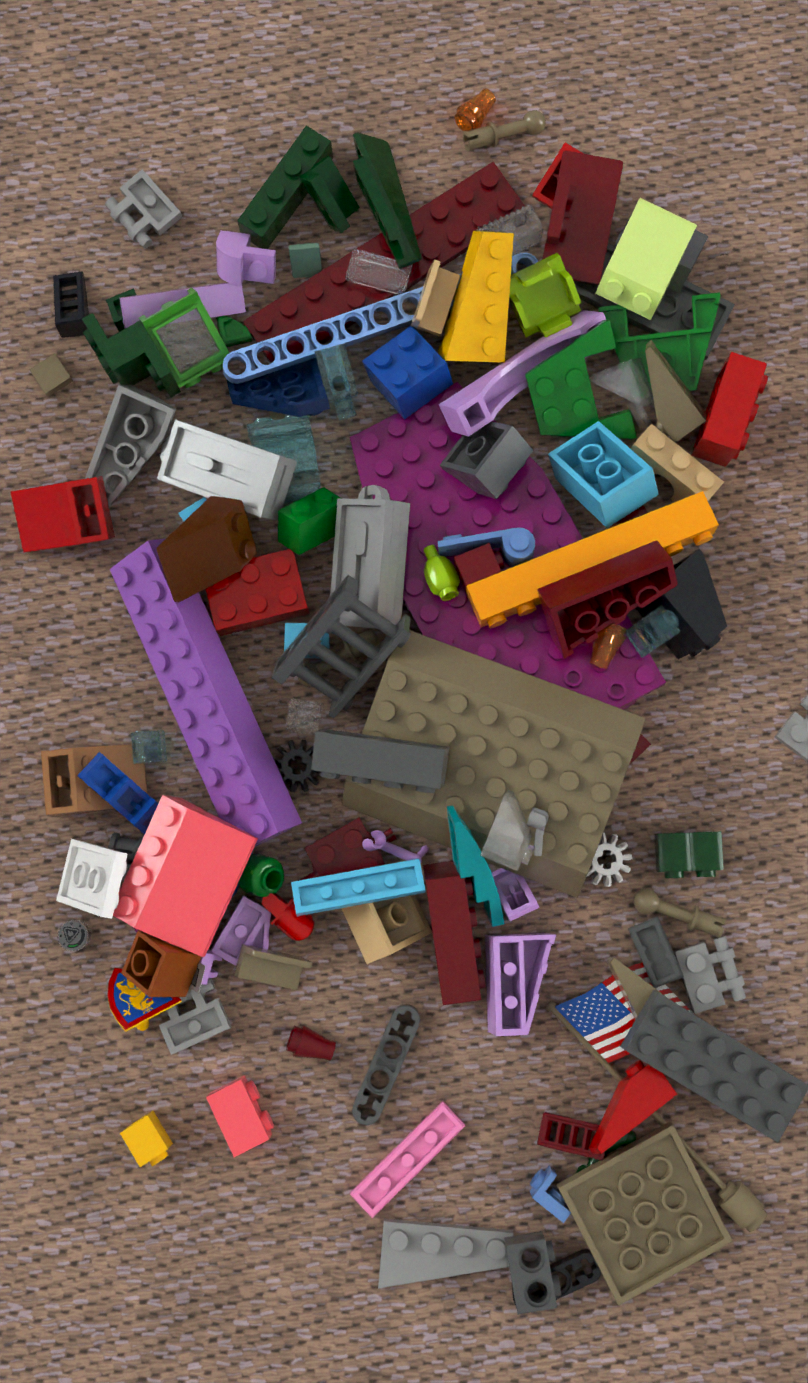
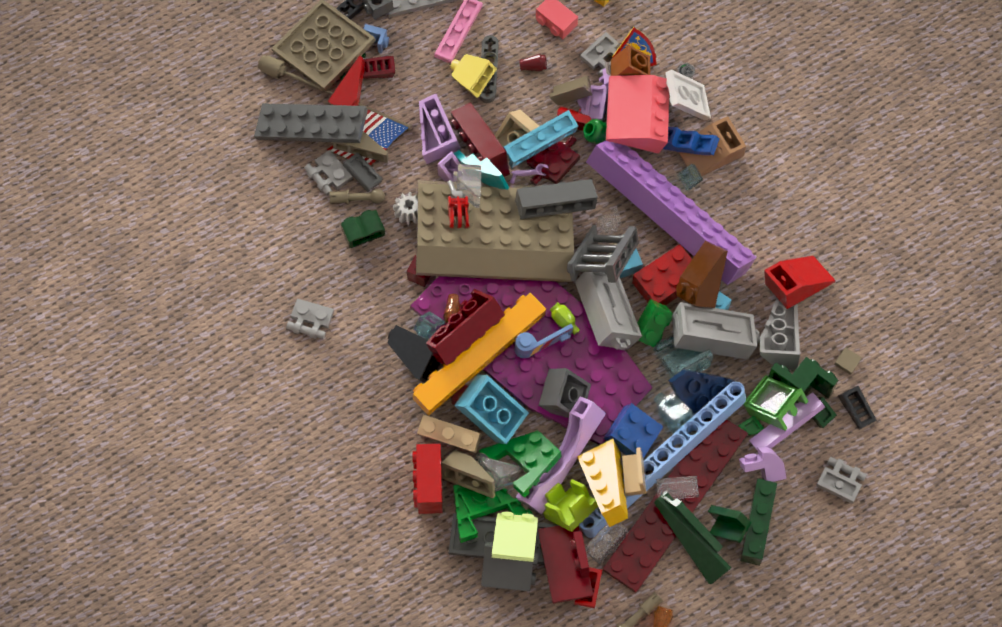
camera: 155 degrees right, 15 degrees down
dark grey bush [108,832,143,862] -> none
black gear [273,739,321,793] -> none
sand green slope [289,243,322,278] -> none
dark red brick [454,543,505,592] -> none
none -> red arm [448,196,469,228]
none -> light yellow torso [450,54,497,98]

